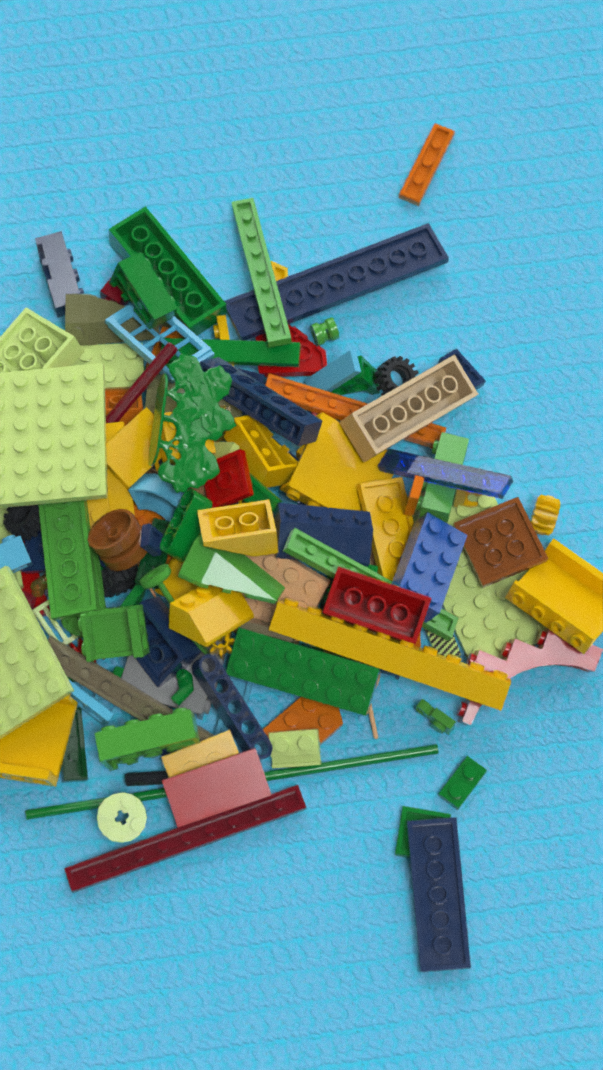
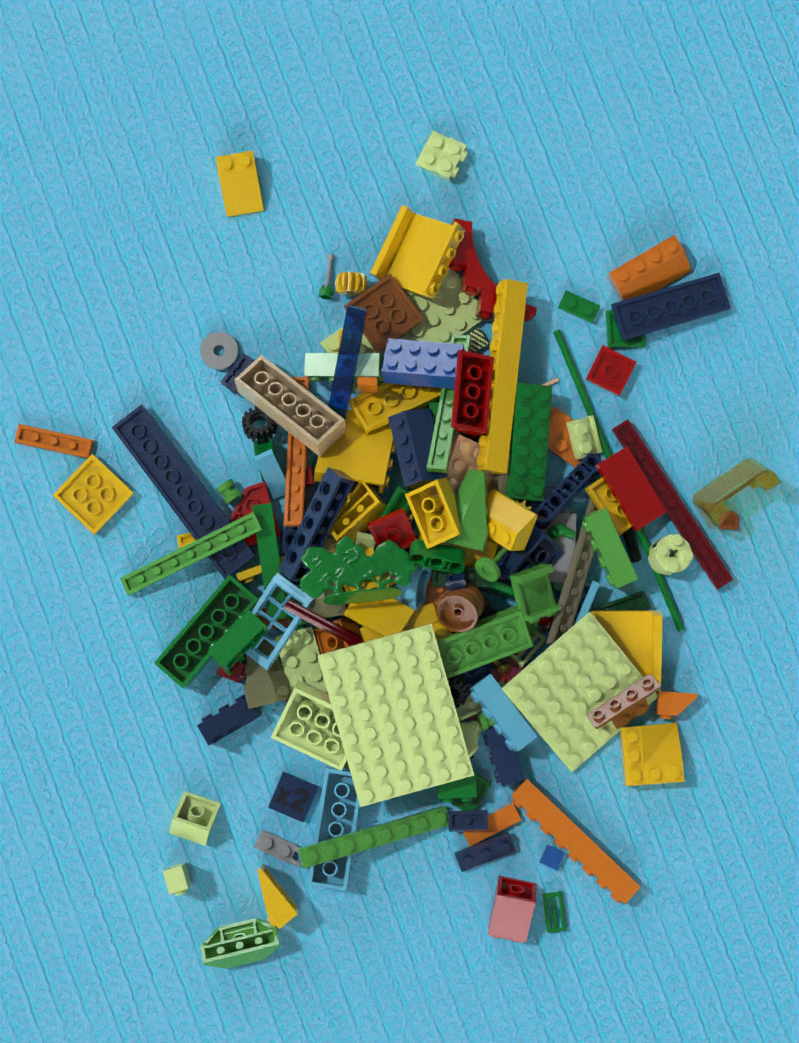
camera: 100 degrees left, 15 degrees up
bright green plate [416,699,456,735] -> none
none -> yellow plate [52,454,135,535]
none -> light grey tile [200,332,238,370]
none -> hinge [318,253,335,299]
none -> red plate [585,345,636,396]
none -> orange slope [607,234,691,301]
none -> clear yellow windscreen [692,458,781,529]
none -> dark orange tile [718,510,739,530]

